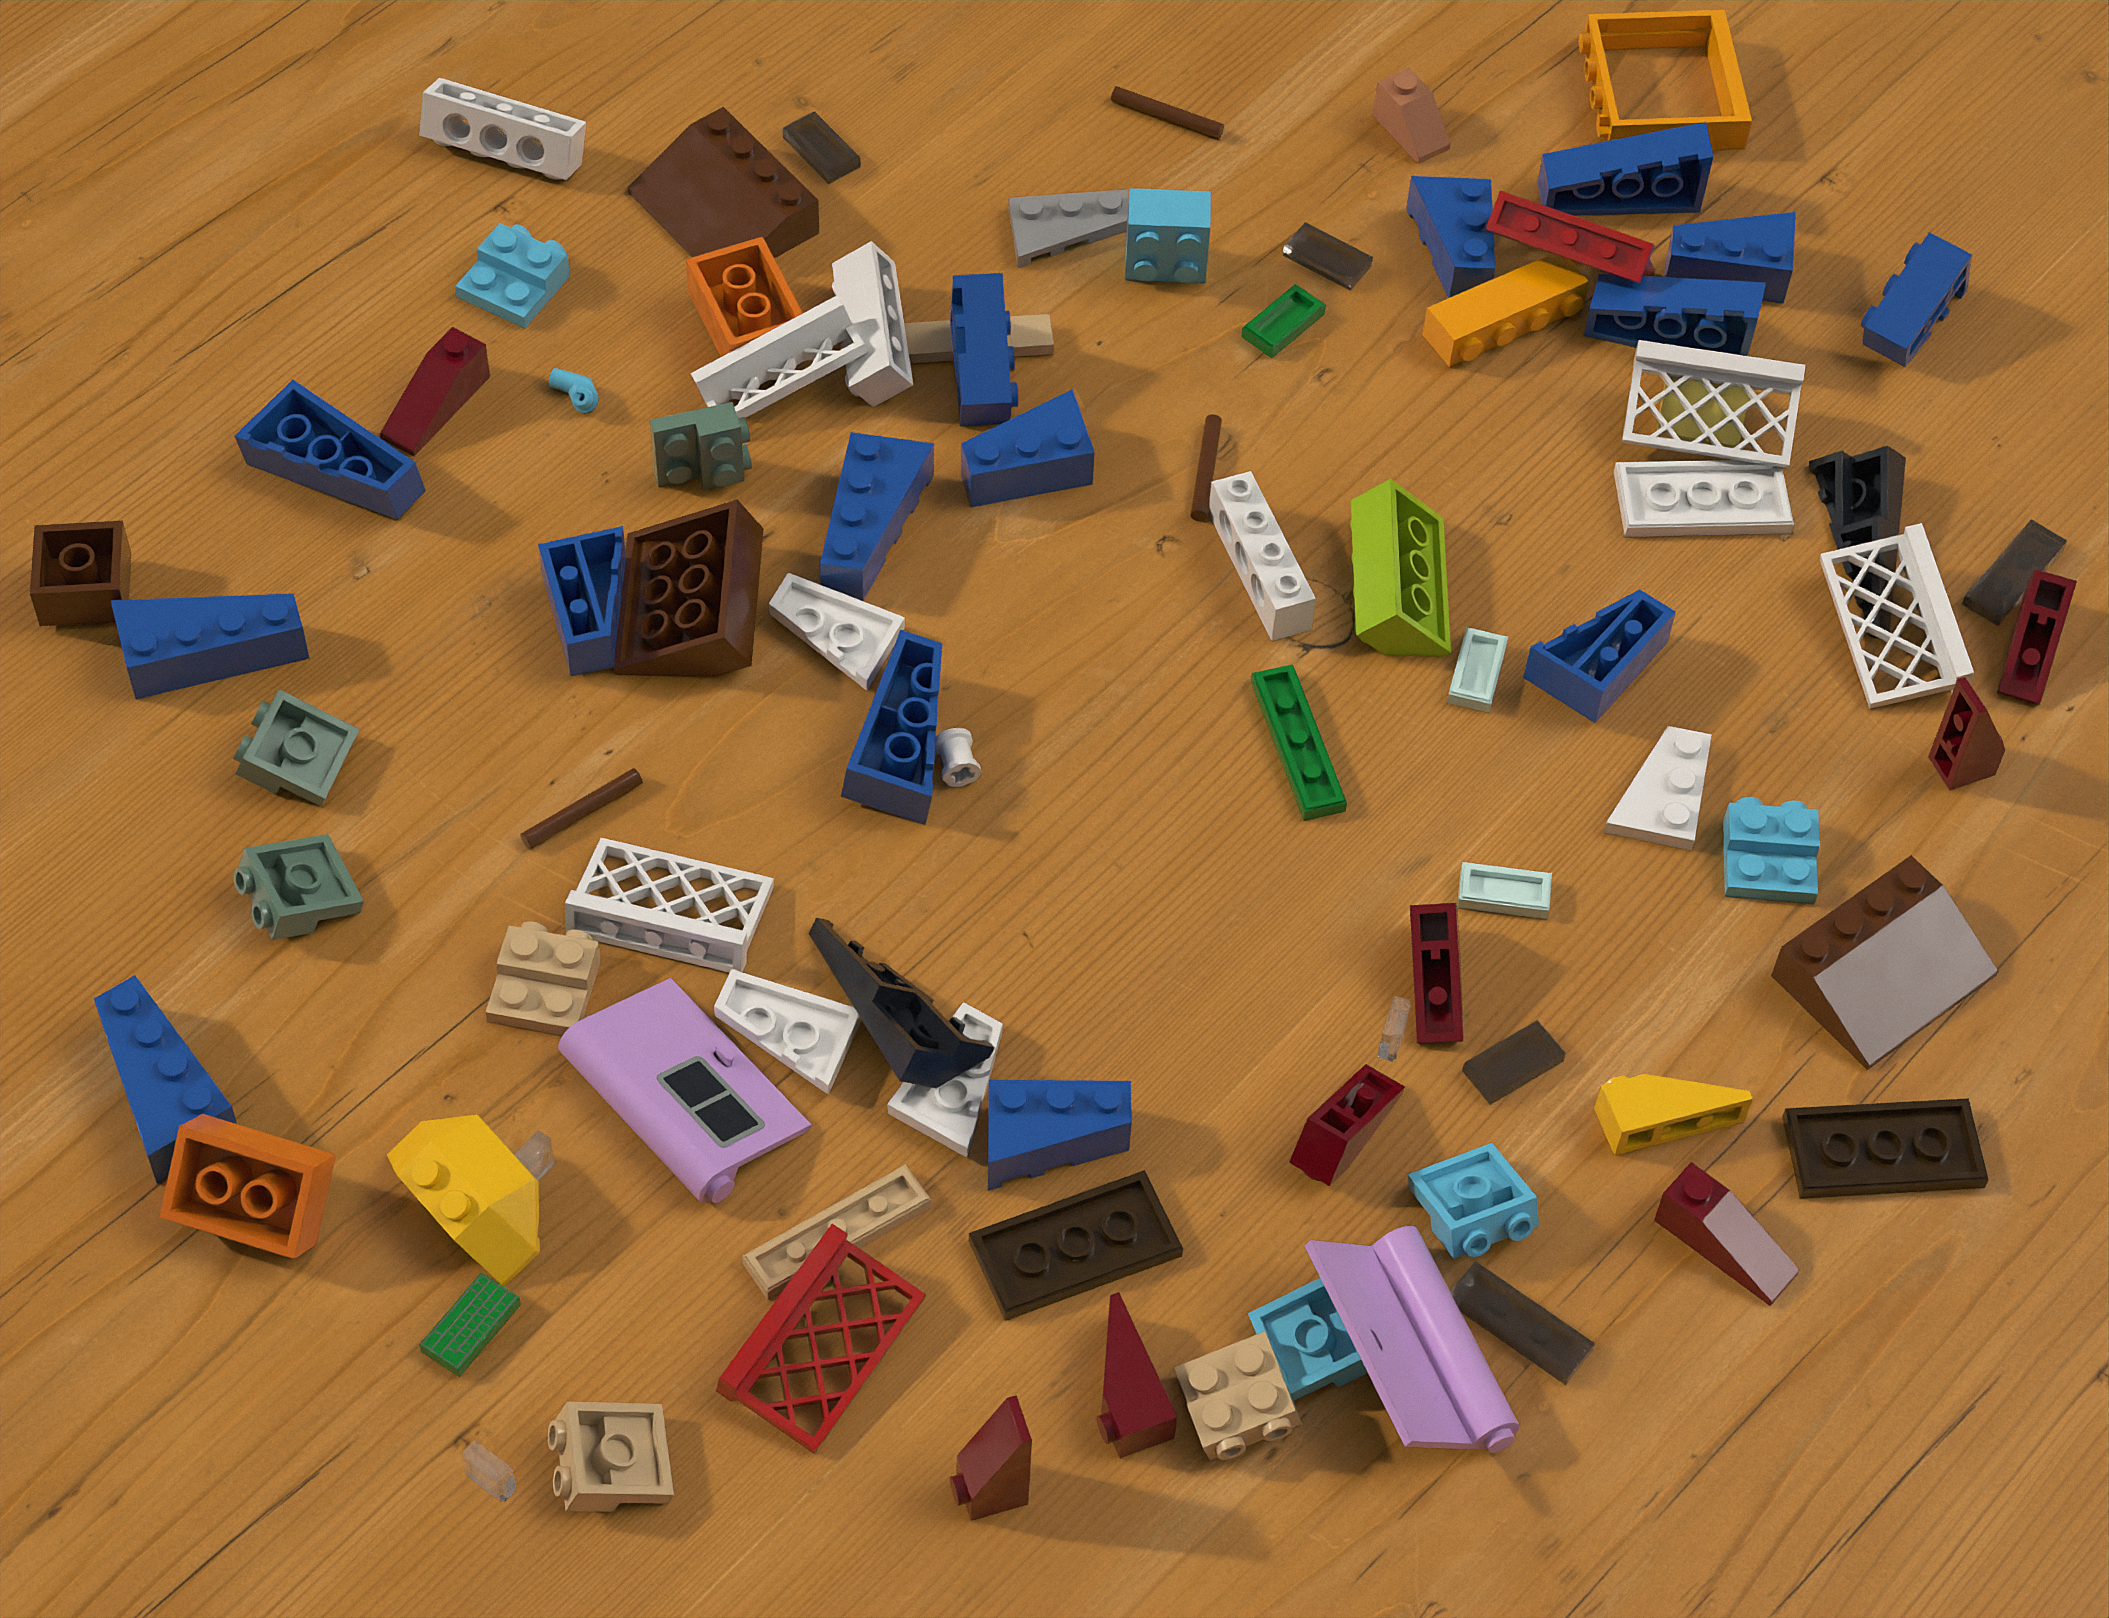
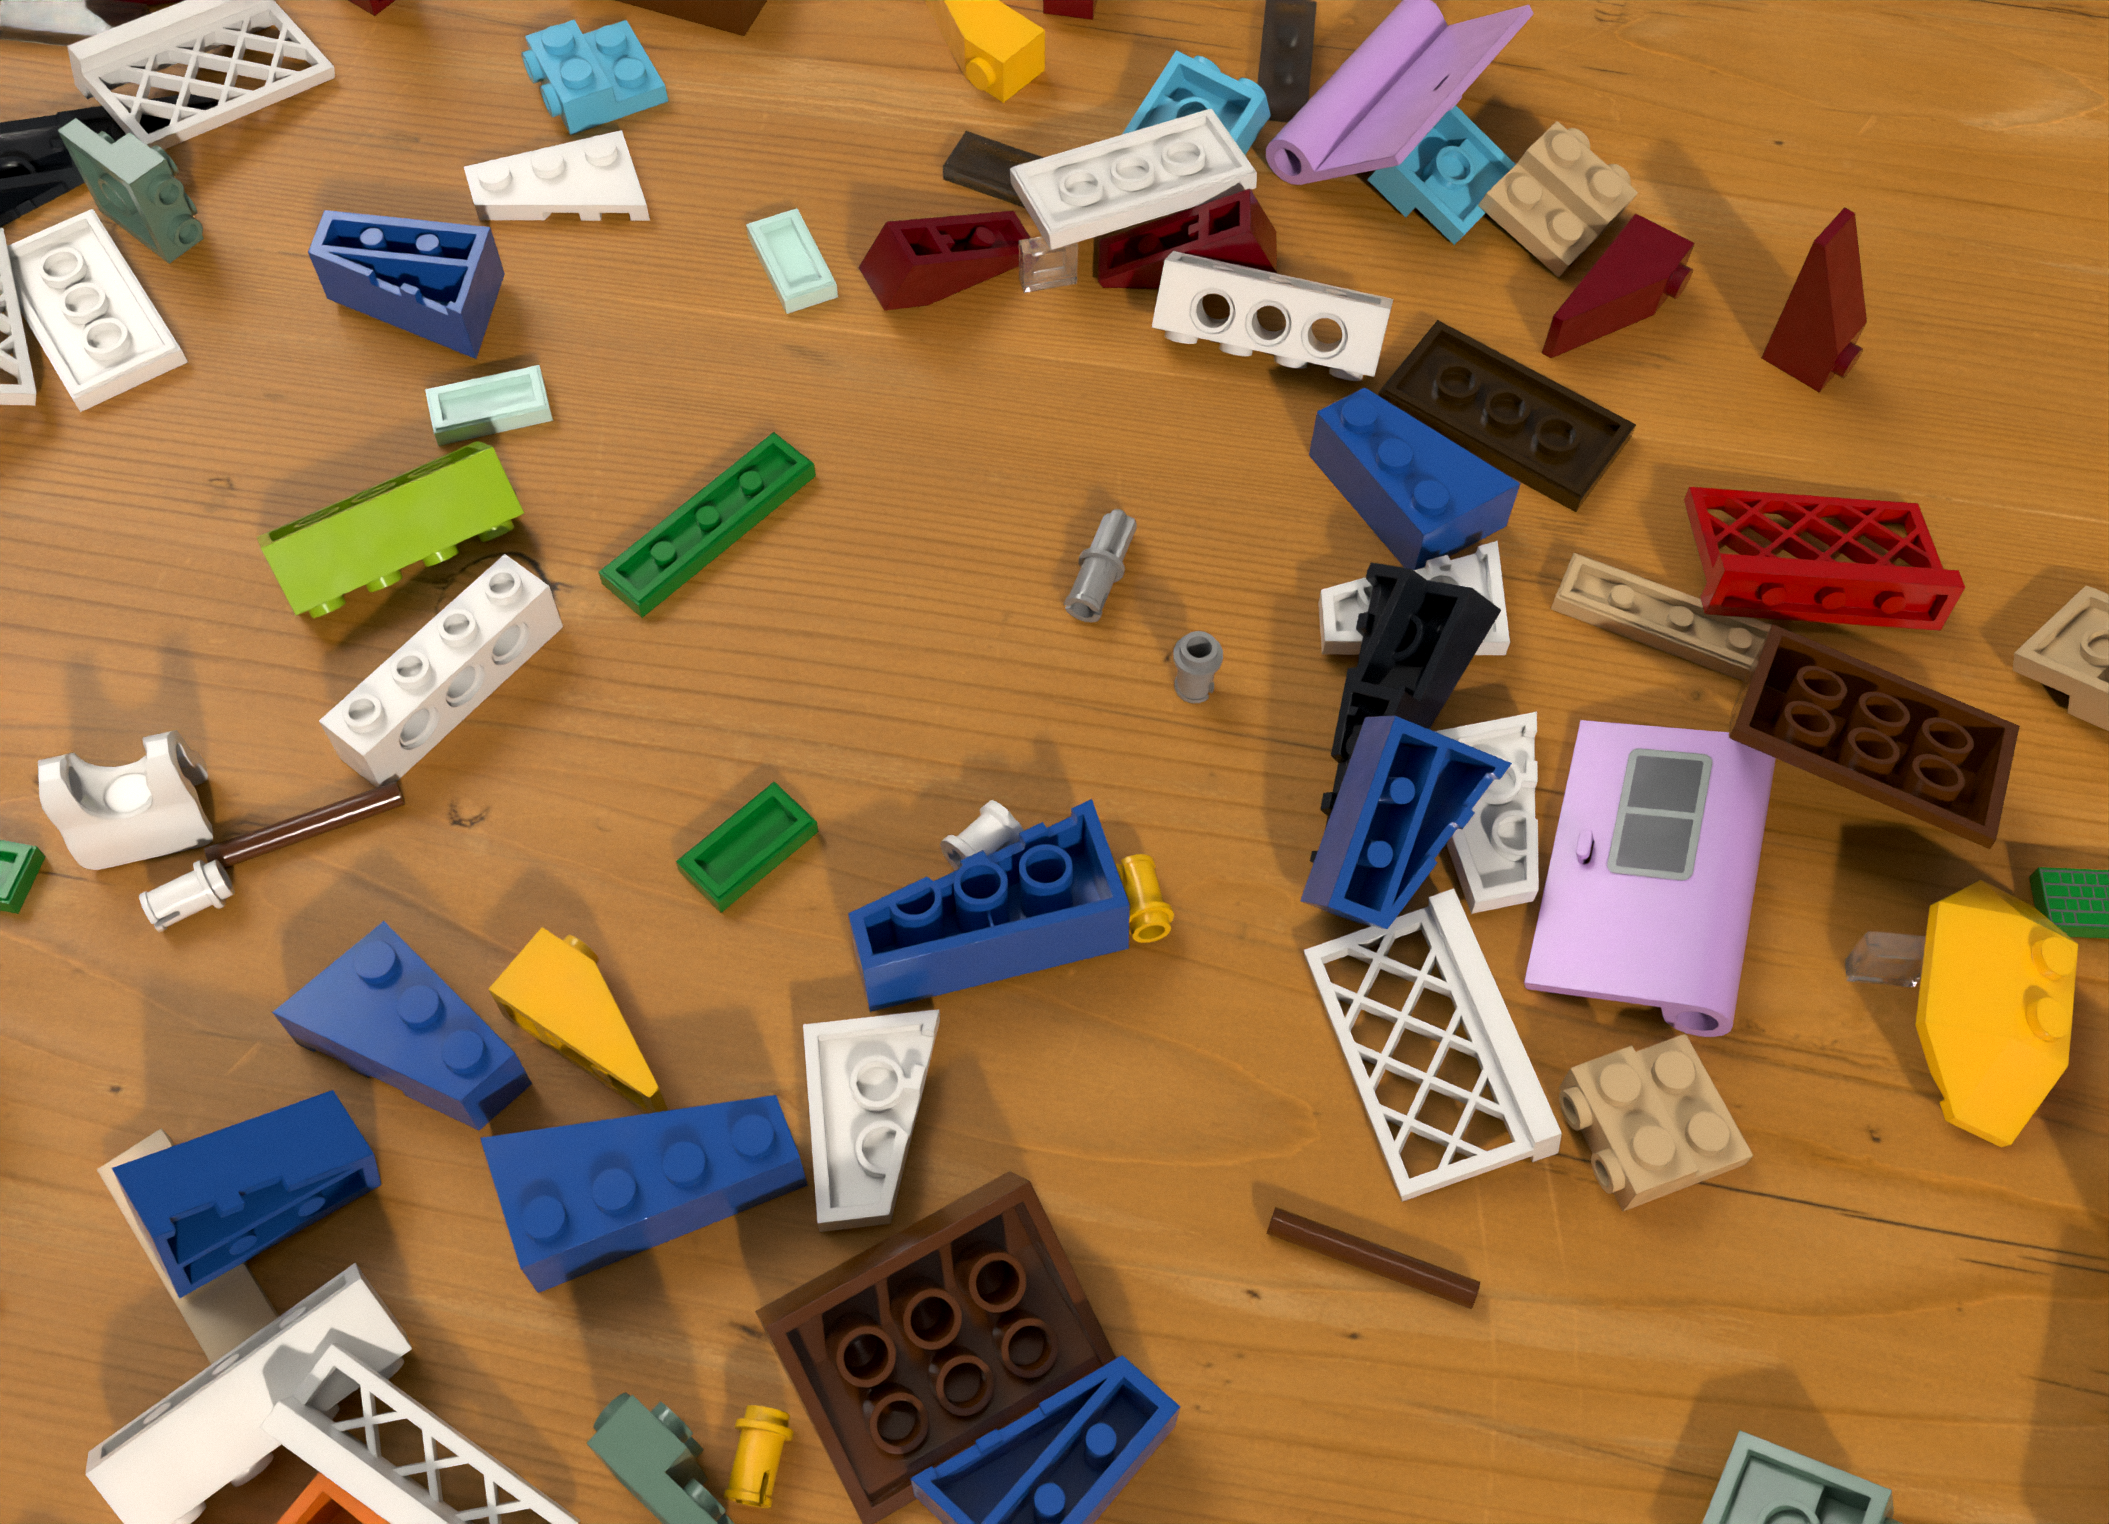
camera: 120 degrees left, 5 degrees up
none -> white piece [38,730,213,870]
none -> sand green plate [57,118,204,264]
none -> white pin [139,859,235,932]
none -> yellow slope [488,927,668,1114]
none -> green tile [676,782,819,913]
none -> yellow pin [723,1405,794,1508]
none -> white tile [1010,109,1257,250]
none -> light grey axle [1064,509,1137,622]
none -> yellow pin [1116,854,1174,943]
none -> white brick [1152,251,1394,381]
none -> light grey pin [1173,631,1223,703]
none -> blue wedge [1300,716,1512,929]
none -> reddish brown slope [1729,624,2020,849]

